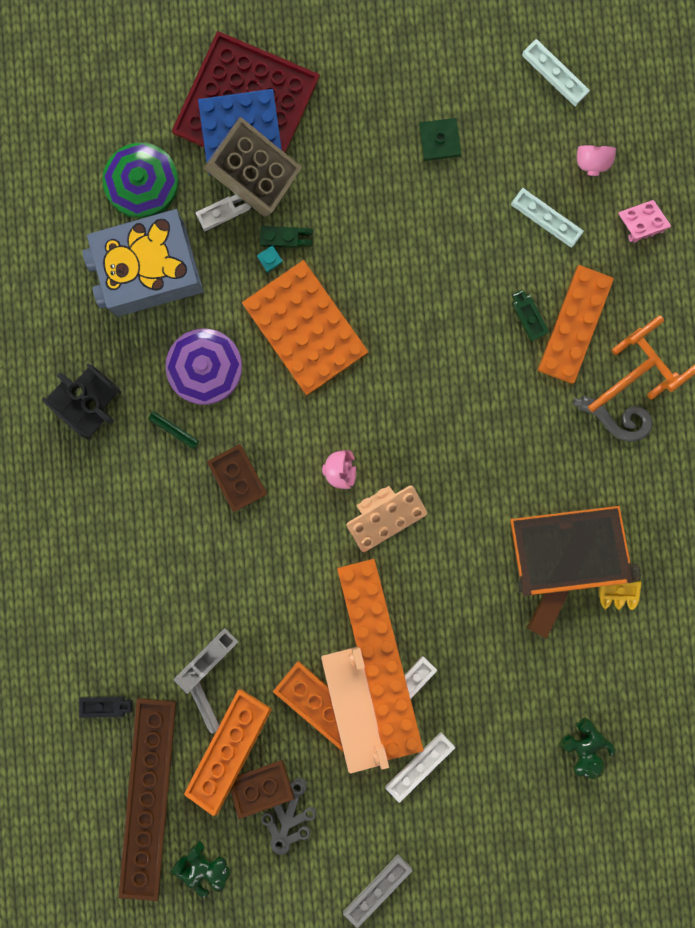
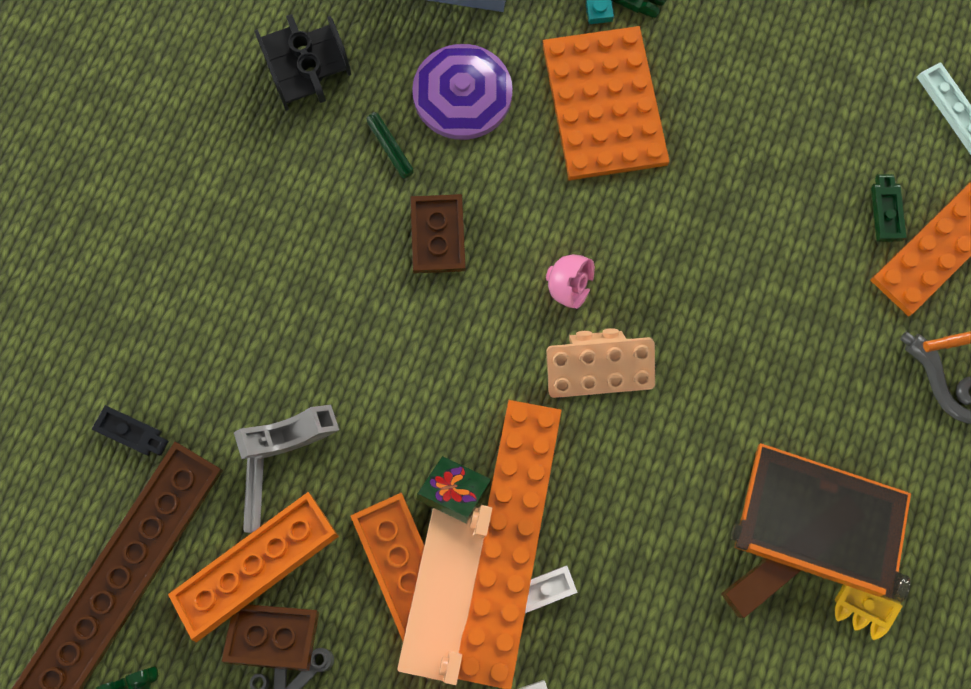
camera: 20 degrees right, 10 degrees down
none -> dark green tile [416,456,491,524]

